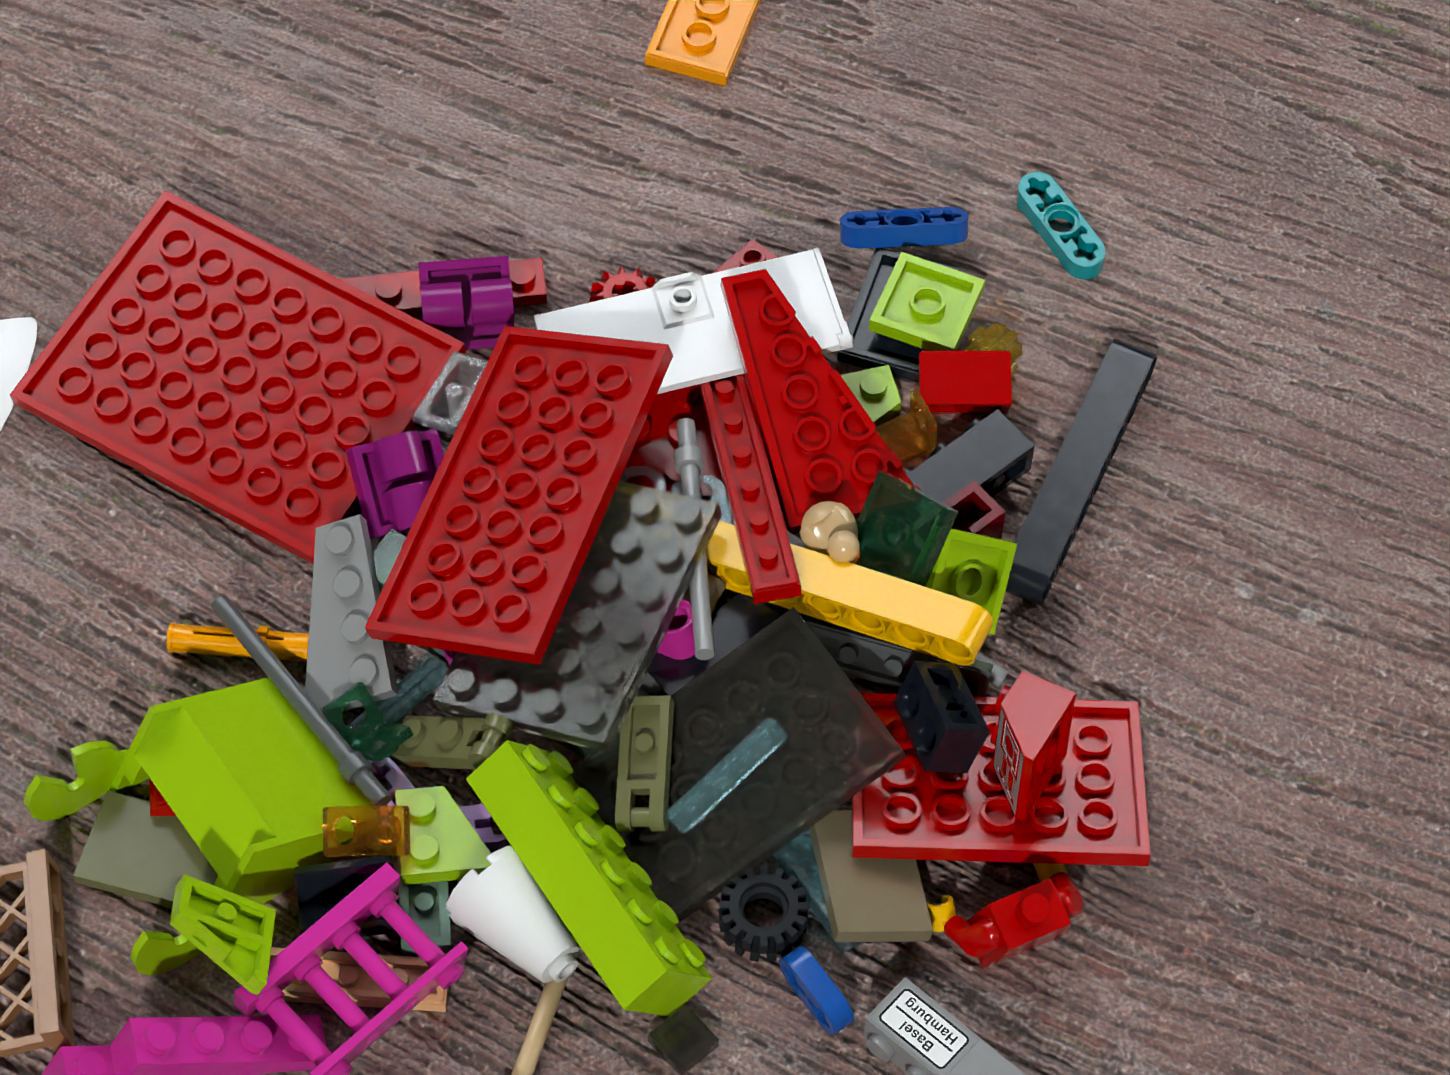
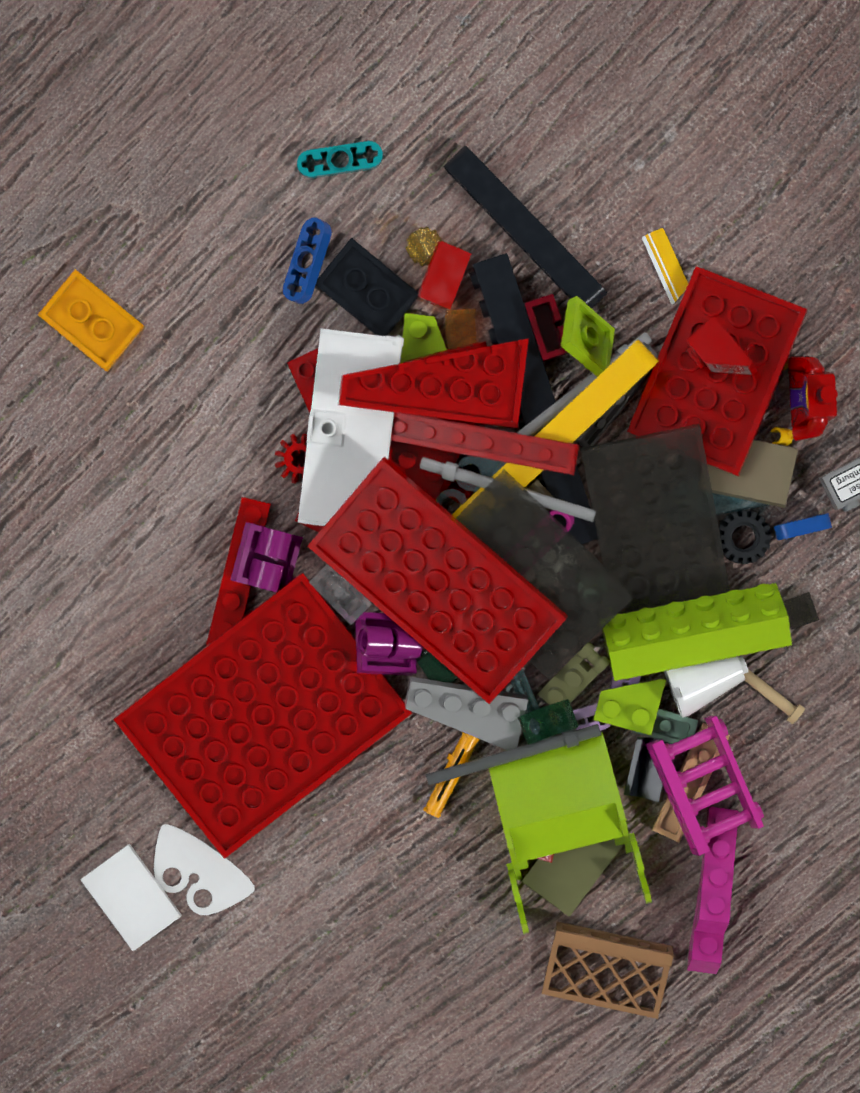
camera: 65 degrees left, 30 degrees up
lime wing [170,874,276,995] -> none
clear orange bracket [323,805,410,857] -> none
olive plate [615,695,674,832] -> none
clear light blue axle [666,717,787,833] -> none
tan animal [800,501,860,564] -> none
clear green tile [855,471,958,587] -> none
lime plate [869,252,985,351] -> none
black brick [893,661,990,774] -> none
none -> yellow sticker [642,228,688,304]

